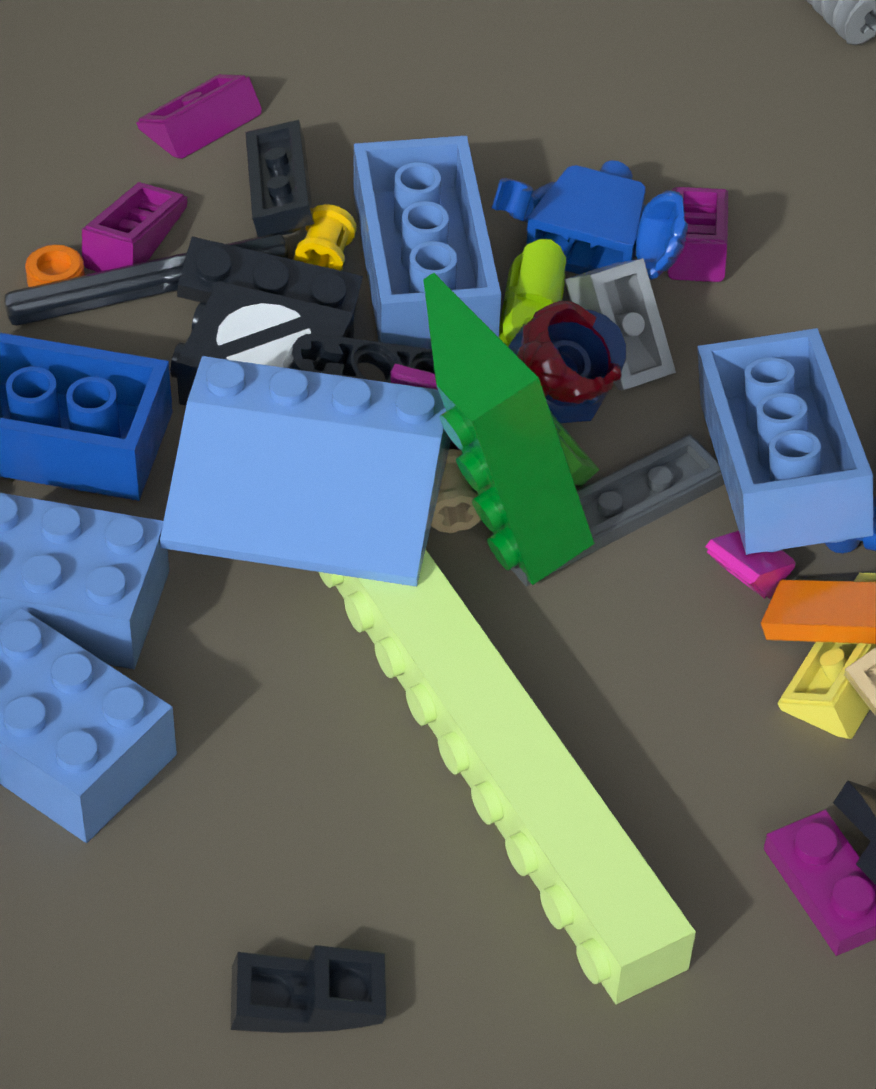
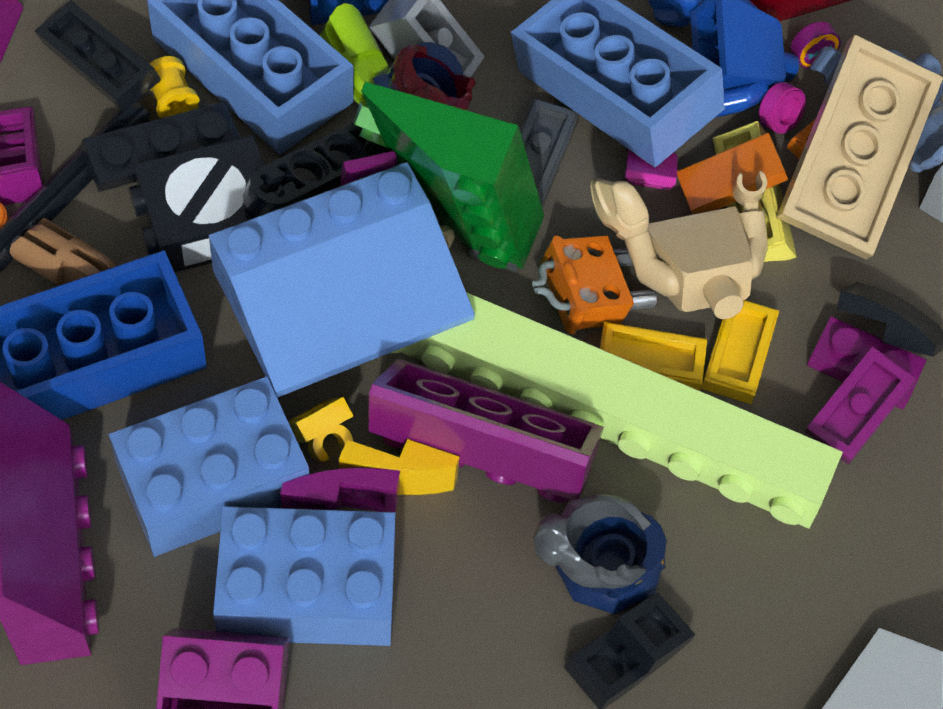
camera: 40 degrees left, 10 degrees up
none -> medium nougat arm [9,218,116,286]
none -> magenta slope [280,468,400,514]
none -> yellow tile [288,397,353,462]
none -> yellow slope [339,439,460,495]
none -> magenta slope [369,359,604,503]
none -> orange piece [532,235,657,334]
none -> piece [534,494,667,614]
none -> tan torso [590,171,768,319]
none -> yellow tile [599,322,707,391]
none -> yellow tile [701,300,779,405]
none -> magenta plate [805,346,916,465]

